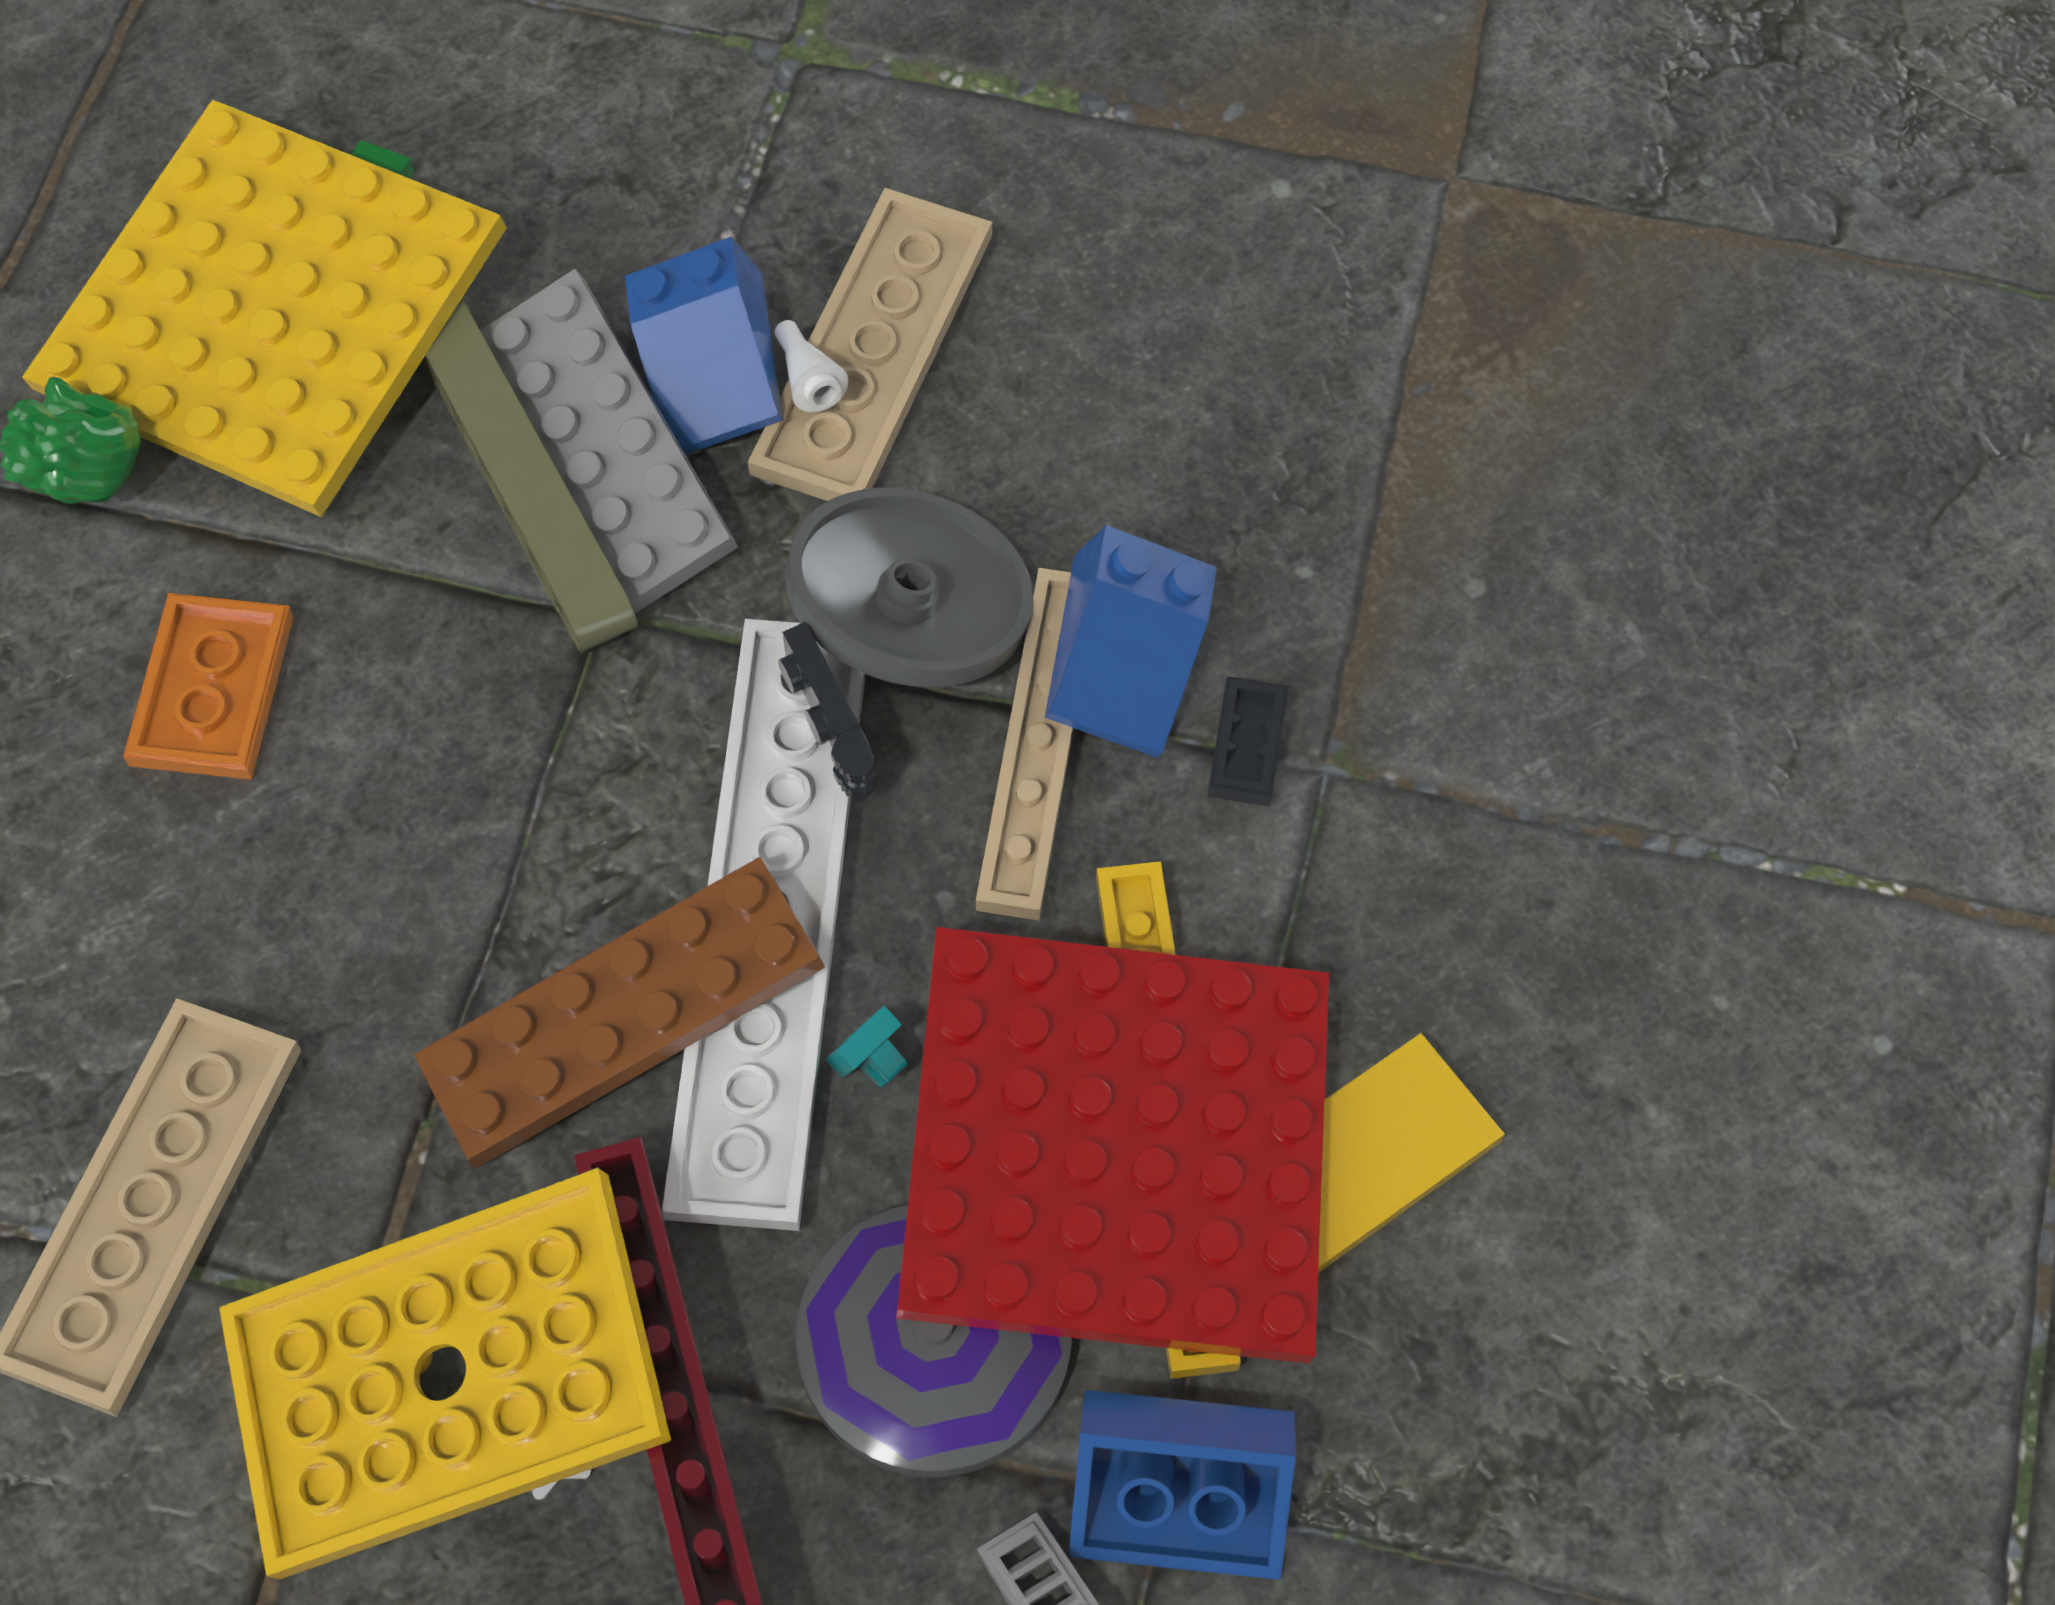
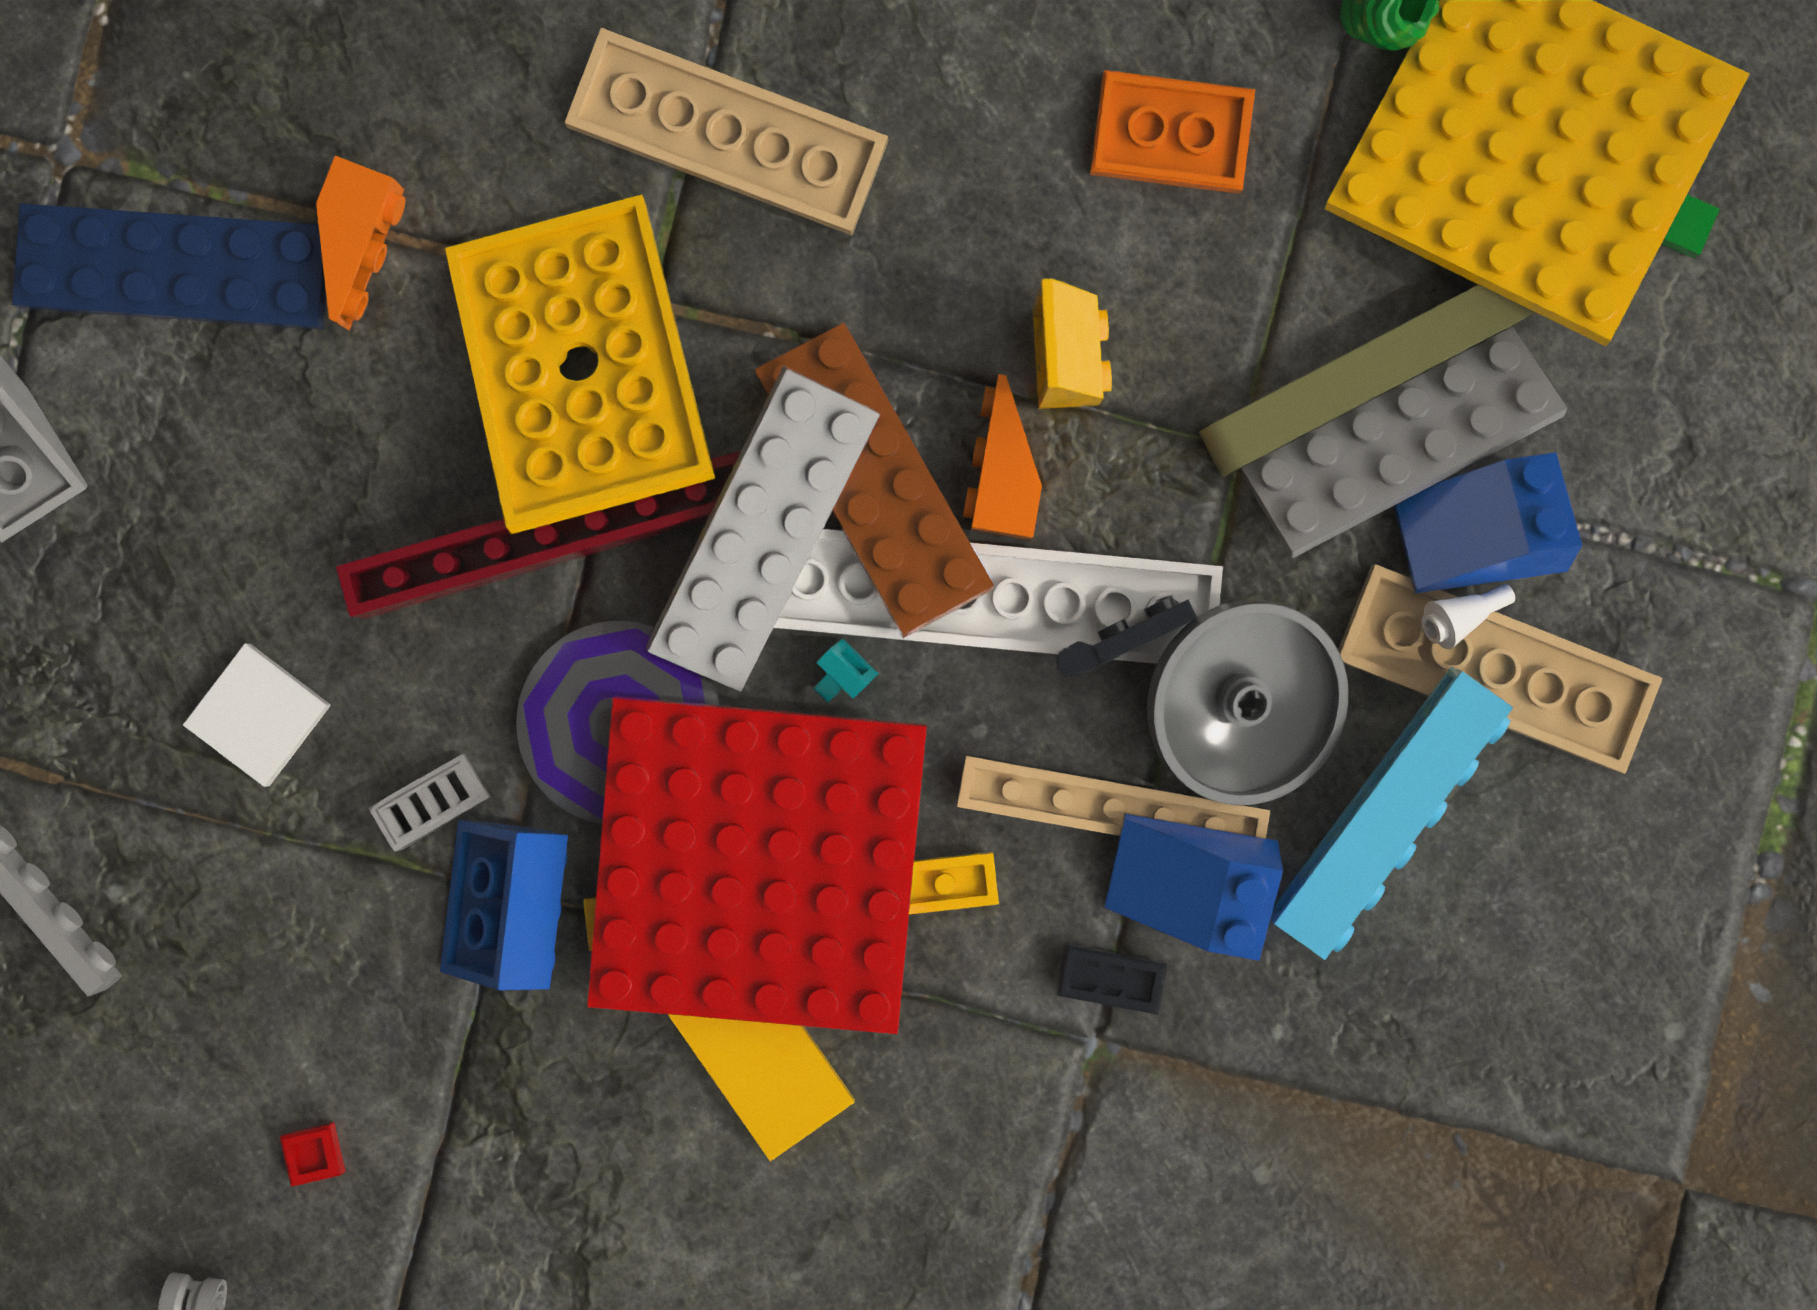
camera: 90 degrees right, 25 degrees up
none -> light grey plate [646,366,880,692]
none -> orange slope [963,374,1042,541]
none -> yellow slope [1032,279,1112,409]
none -> medium azure brick [1271,666,1514,960]

